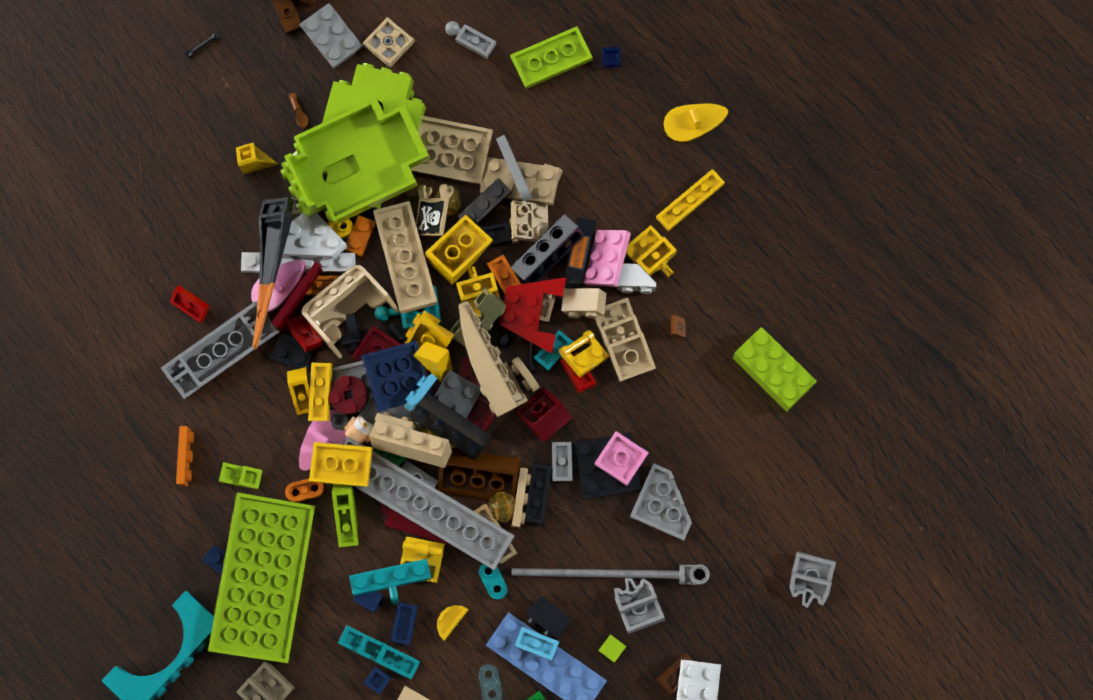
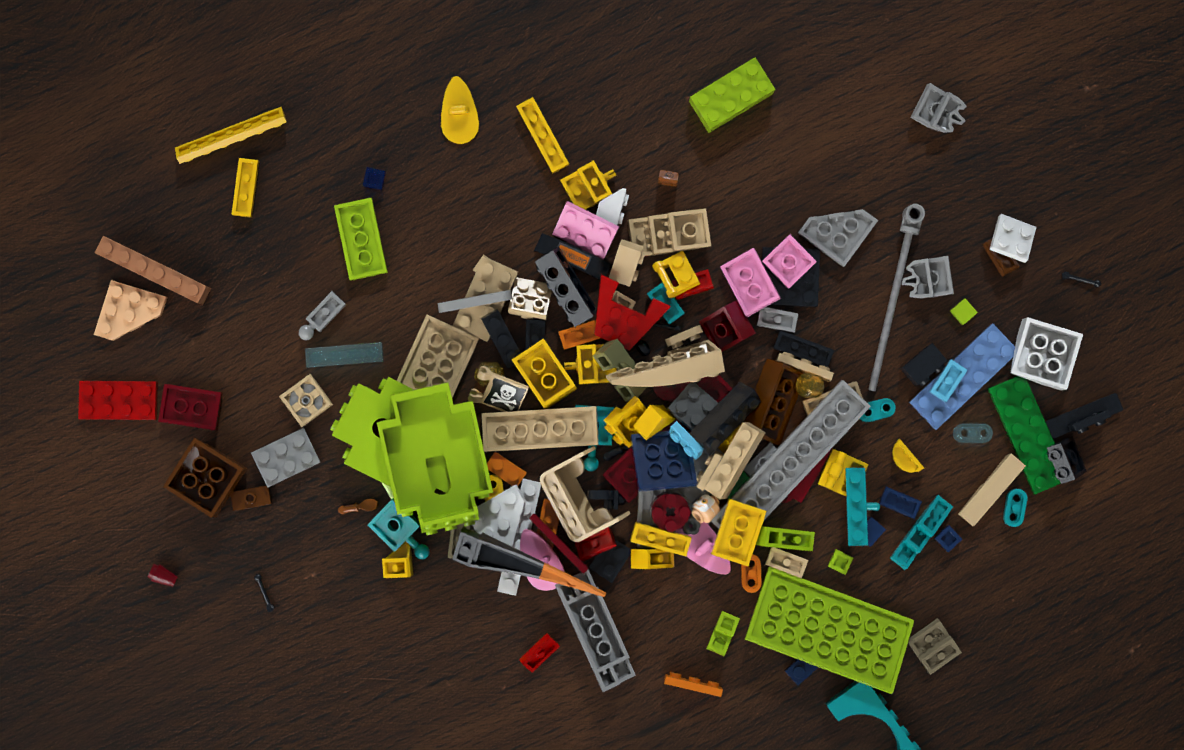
camera: 80 degrees left, 10 degrees up
none -> clear light blue plate [305,342,384,368]
none -> teal plate [368,498,430,559]
none -> bright pink plate [720,248,781,317]
none -> tan plate [765,547,808,578]
none -> lime tile [828,549,853,575]

